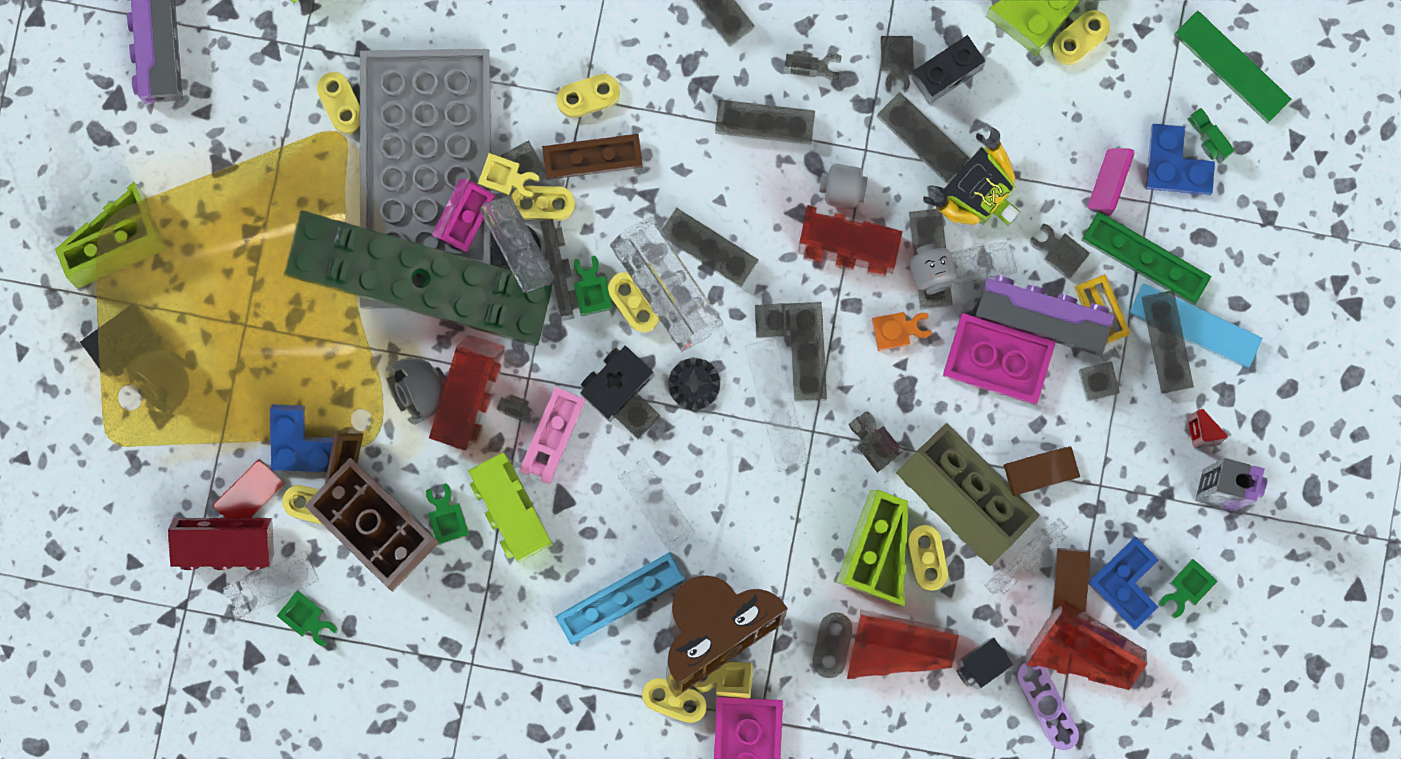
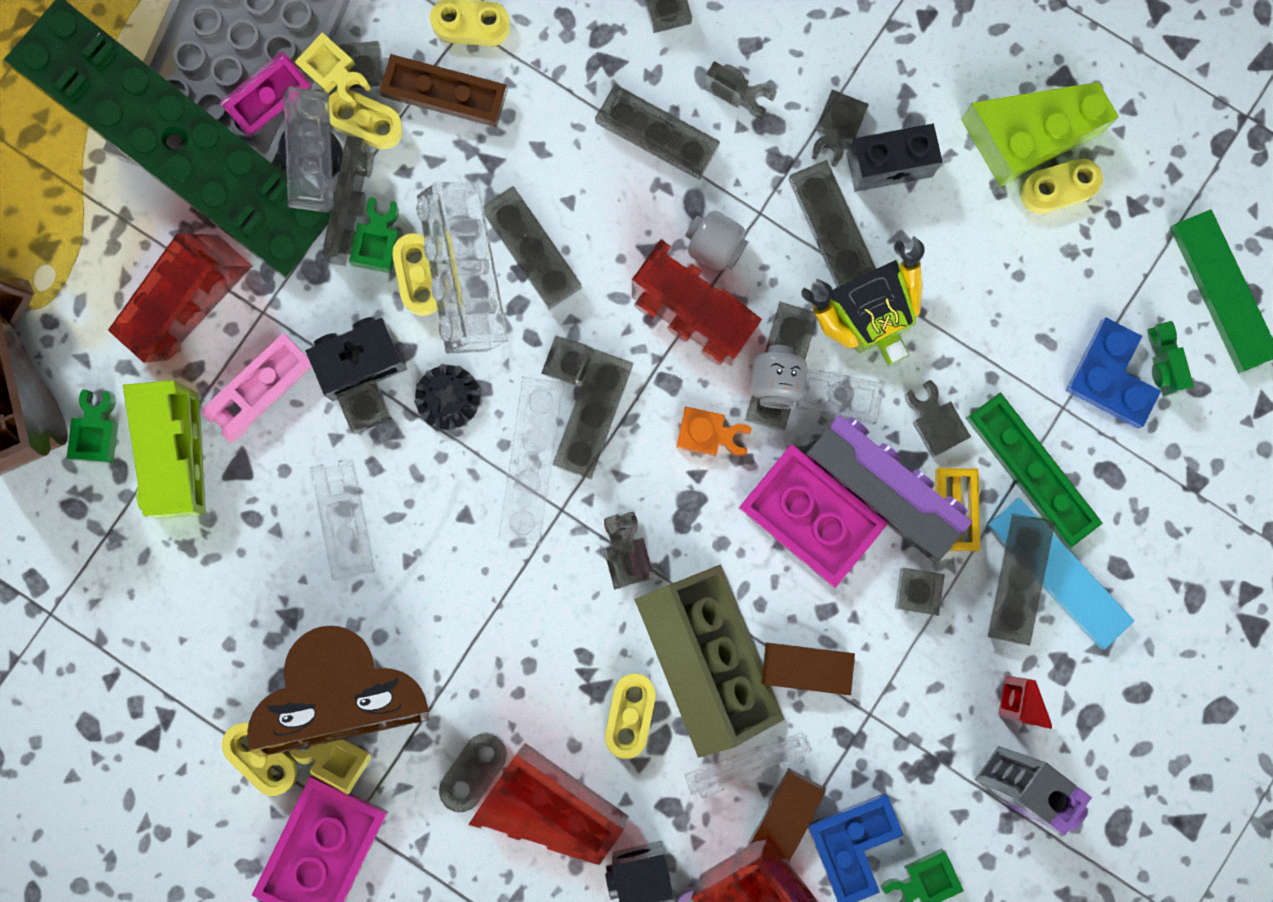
camera: 15 degrees right, 0 degrees up
dark grey cylinder [386,357,447,425] -> none
clear smoke plate [497,395,534,424] -> none
medium azure tile [555,552,686,645] -> none
lime wedge [836,489,908,607] -> none
dark pink slope [1088,148,1135,216] -> none

